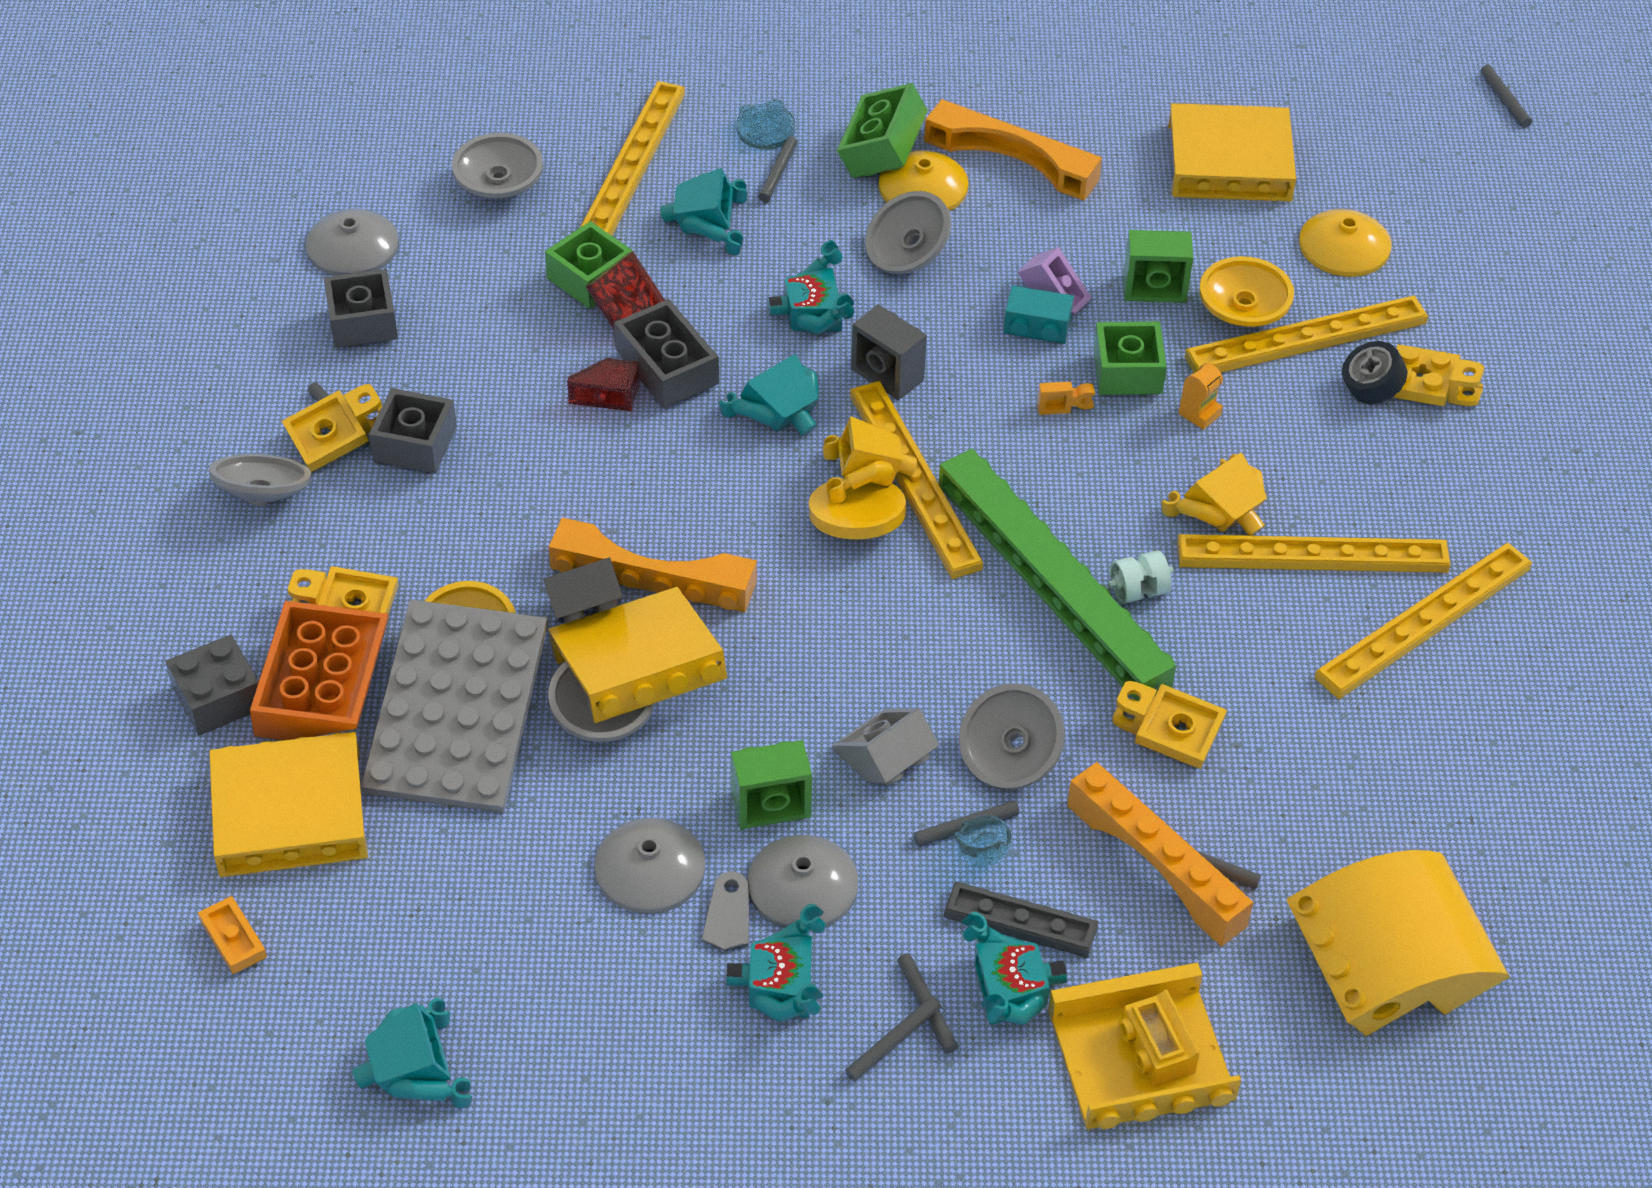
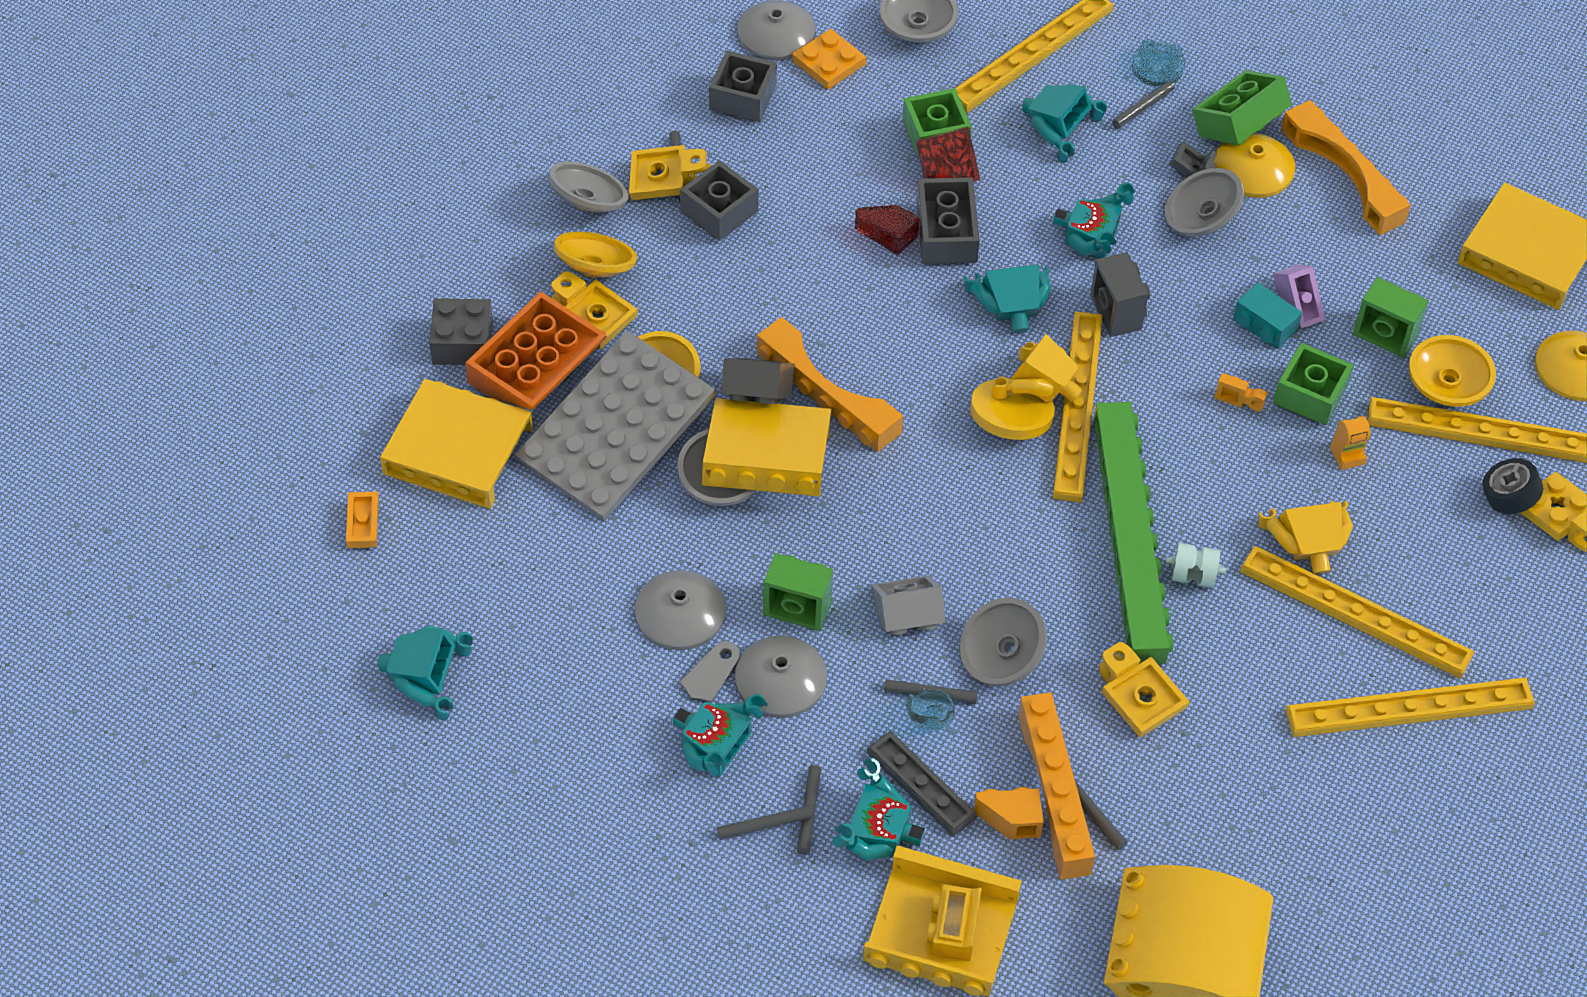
camera: 30 degrees right, 5 degrees up
none -> yellow dish [553,231,637,278]
none -> light orange plate [792,29,867,90]
none -> light orange slope [974,787,1044,839]
none -> dark grey bracket [1169,141,1217,177]

